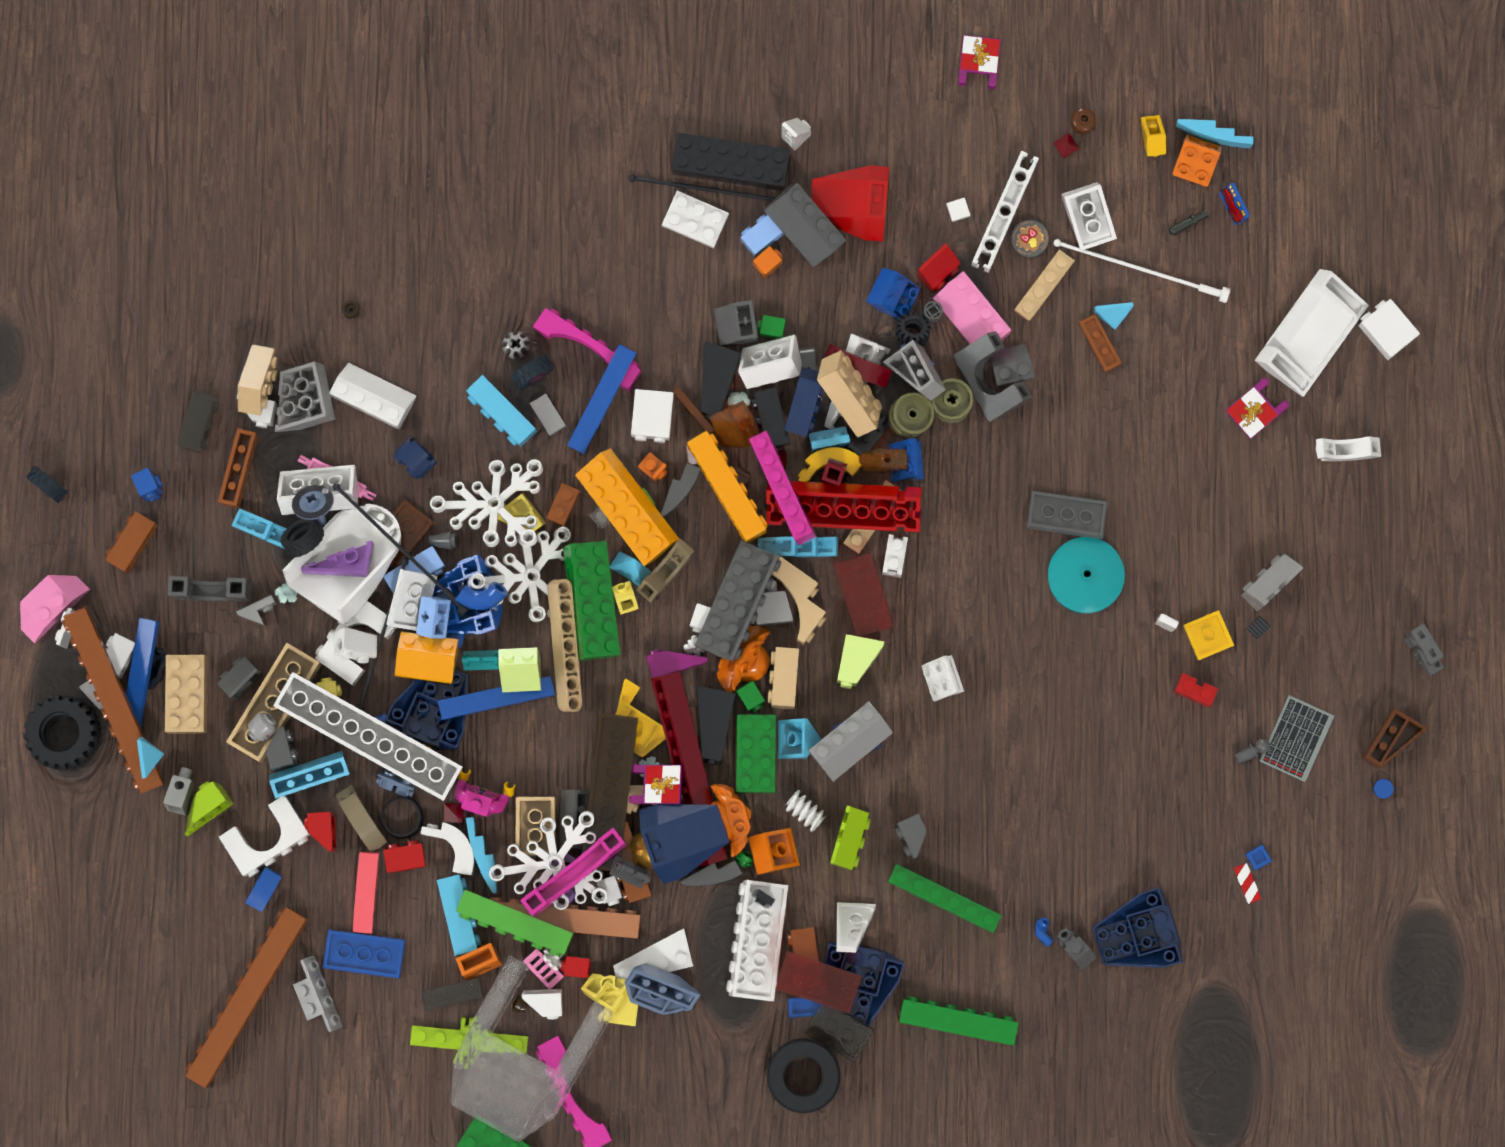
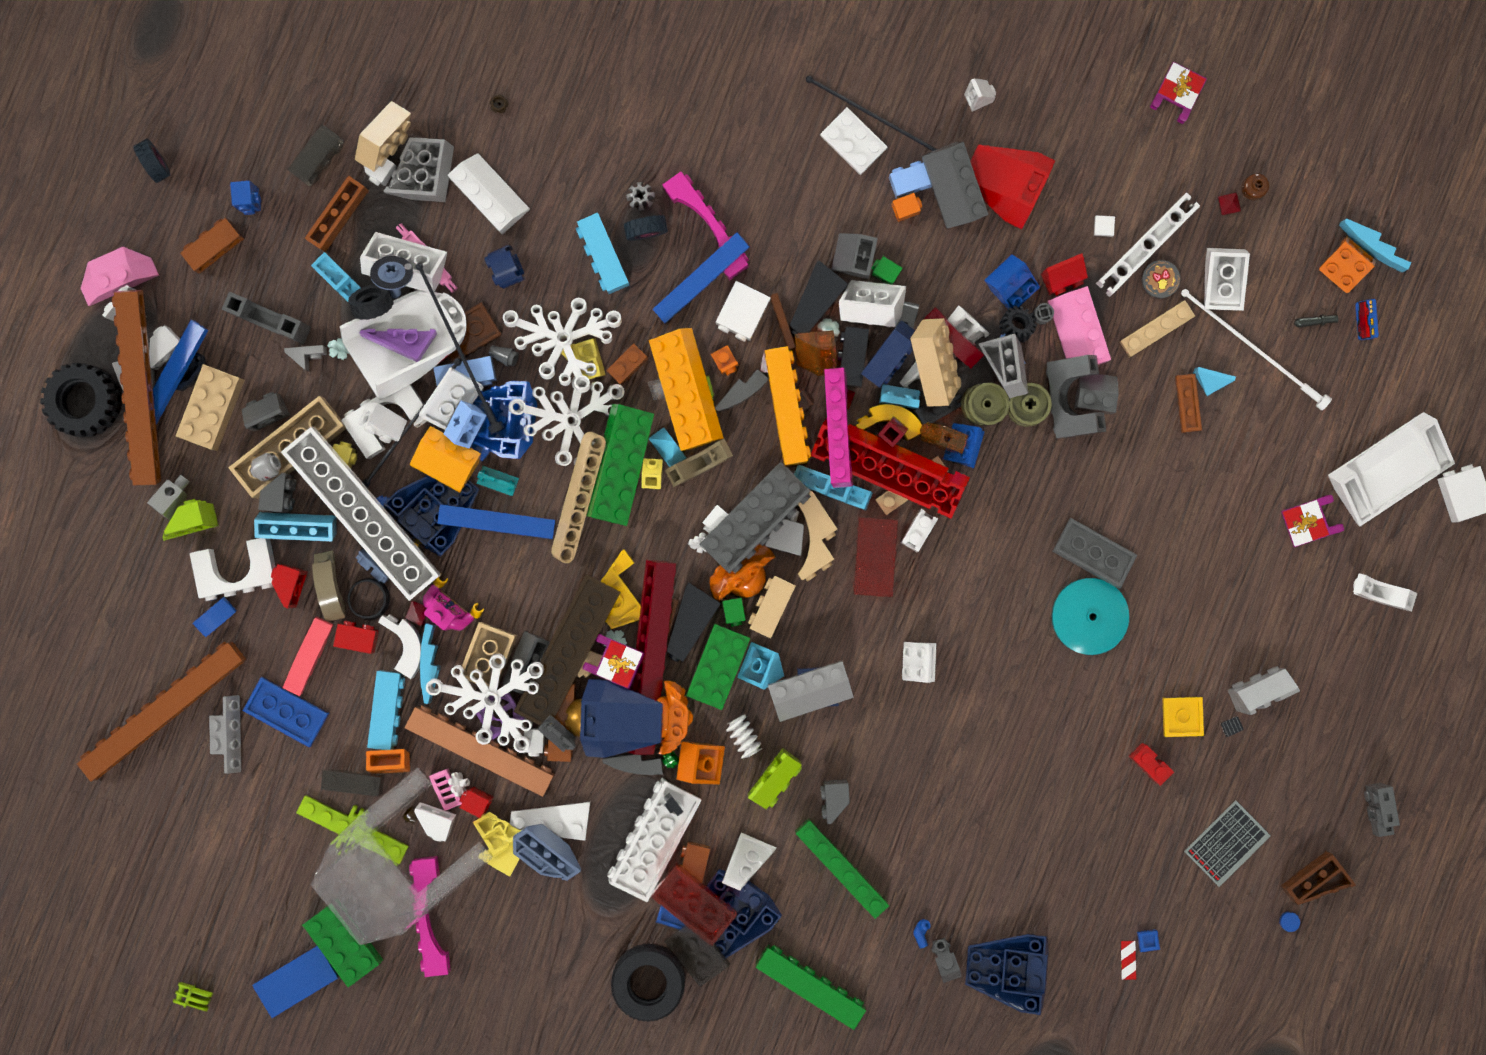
camera: 20 degrees right, 5 degrees up
medium azure slope [137,737,164,779] -> none
blue cylinder [455,582,508,610] -> none
bright green brick [456,890,574,957] -> none
yellowish green slope [499,647,541,692] -> none
dark pink arch [520,828,627,918] -> none
light grey tile [530,394,566,436] -> none
magenta slope [646,649,708,678] -> none
black brick [672,133,790,191] -> none
yellowish green slope [837,634,884,689] -> none
yellow slope [1141,115,1166,157] -> none
white tile [1155,614,1179,632] -> none
dark grey pin [1234,738,1270,765] -> none

